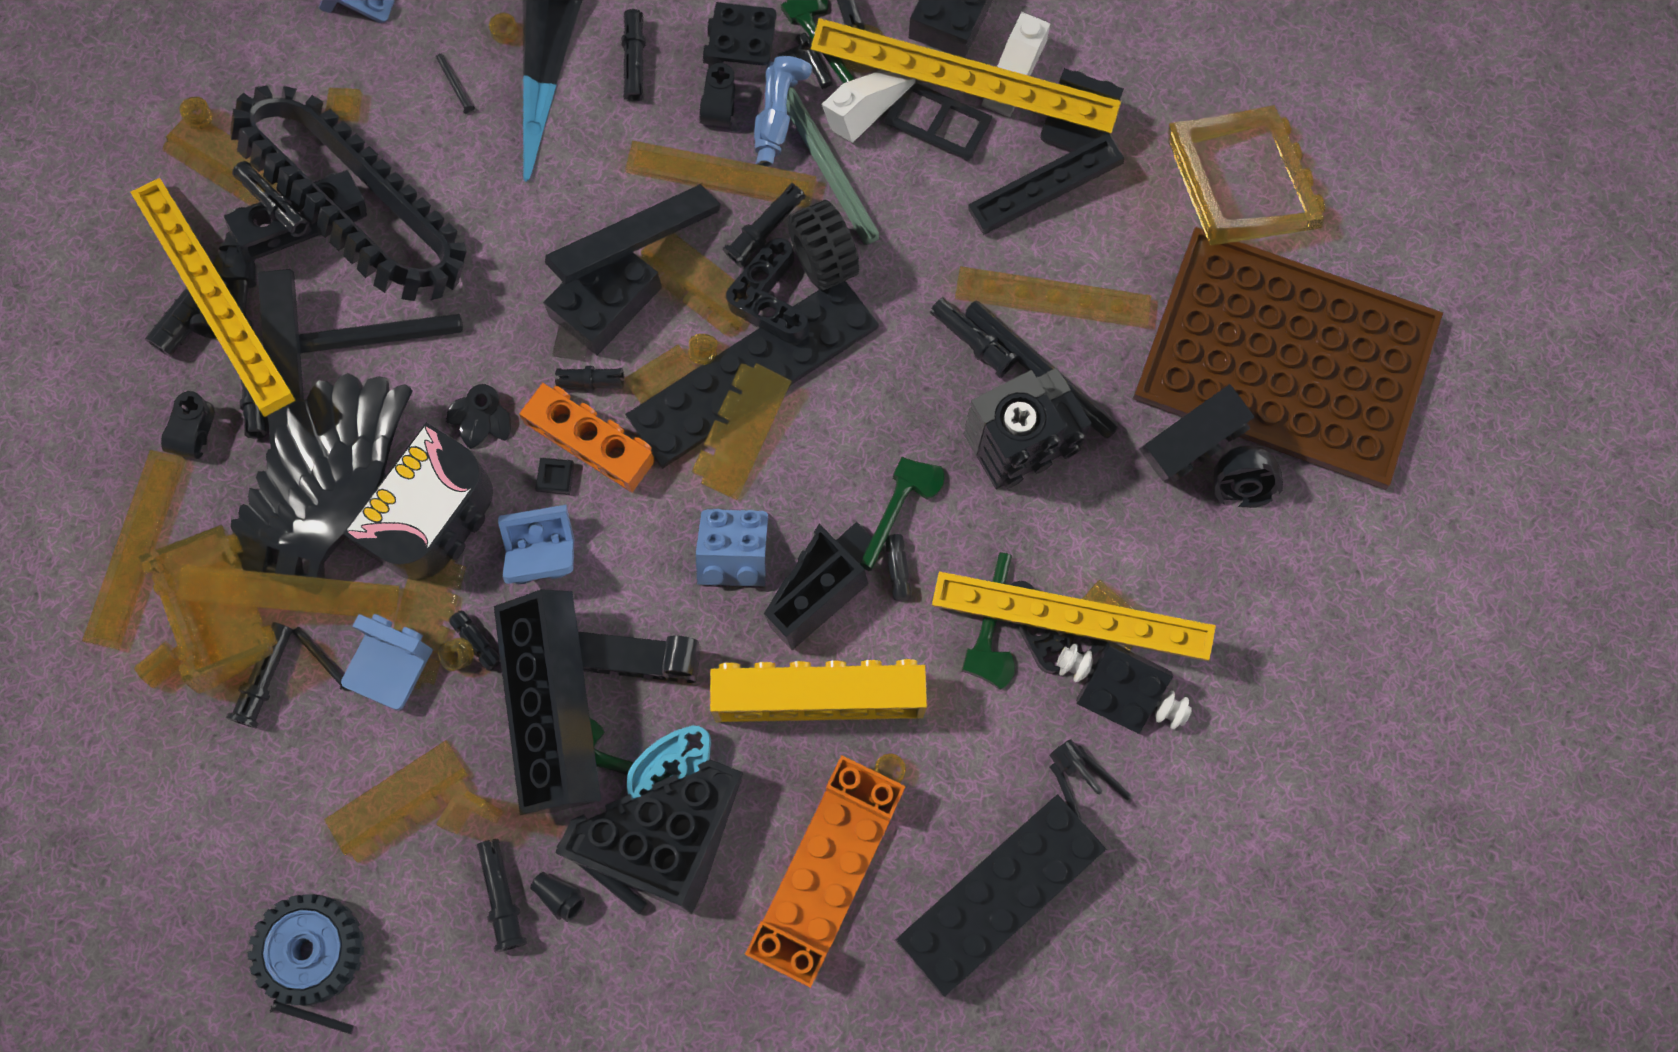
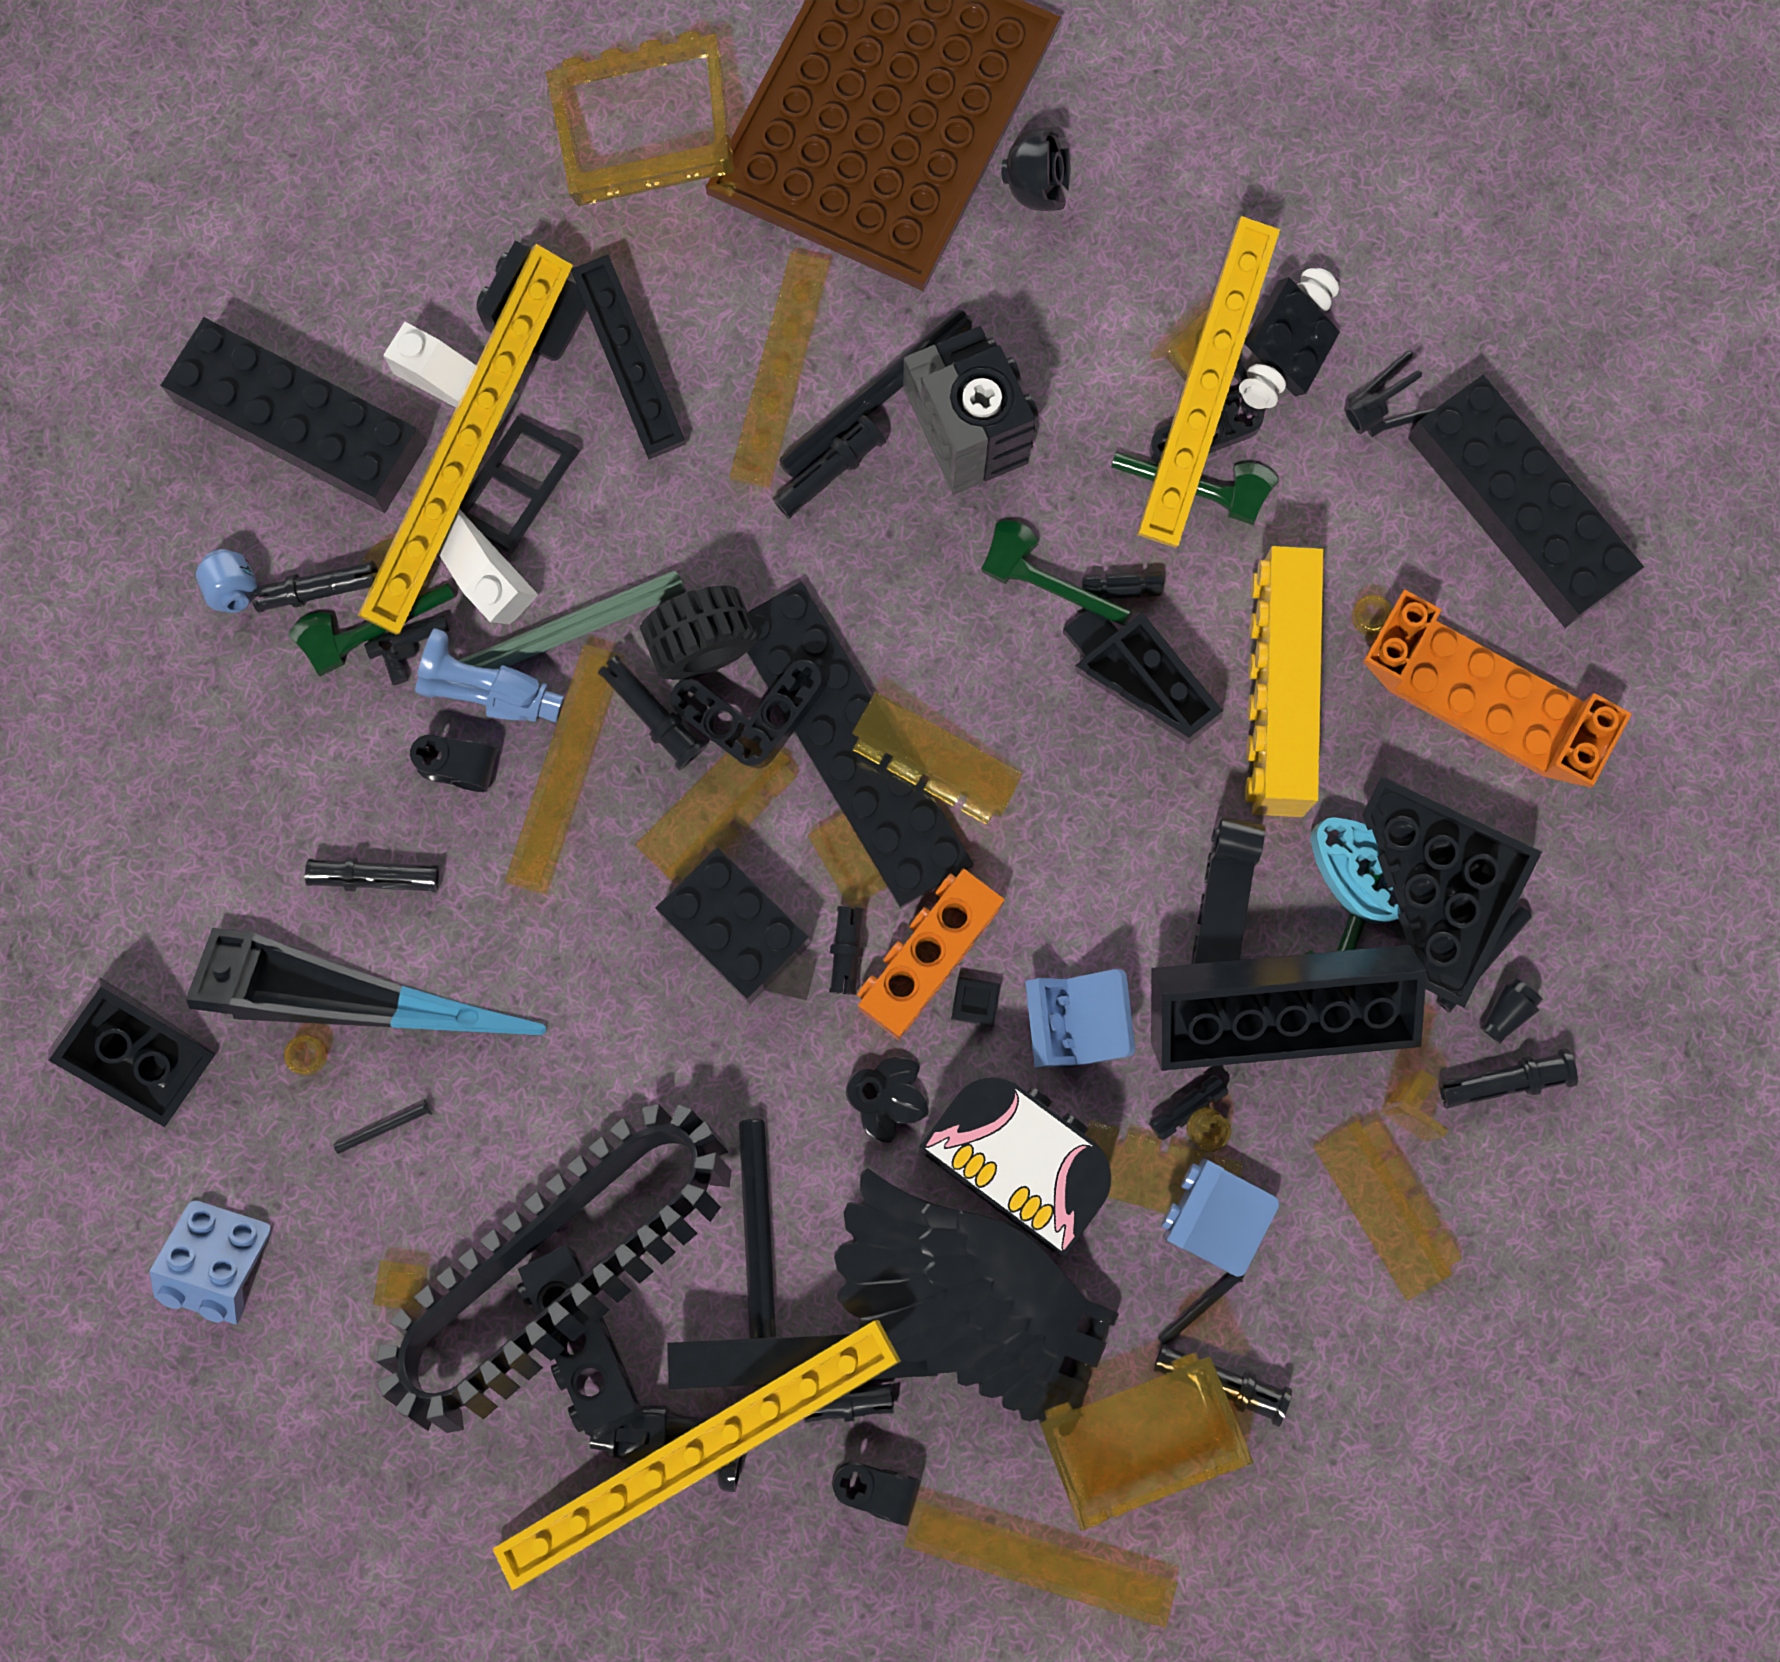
camera: 85 degrees left, 5 degrees up
clear yellow piece [134,641,186,689] -> none
black axle [145,288,202,357] -> none
clear yellow windscreen [162,111,277,206] -> none
clear yellow tile [177,564,400,620] -> none
clear yellow bush [179,96,213,129] -> none
black pin [232,161,309,237] -> none
wheel [248,894,364,1006] -> none
black piece [270,999,355,1034] -> none
black tile [545,184,721,284] -> none
clear yellow bush [688,334,718,365] -> none
medium blue bracket [696,509,768,586] -> none
black bracket [703,2,777,69] -> none
black brick [1139,384,1255,482] -> none

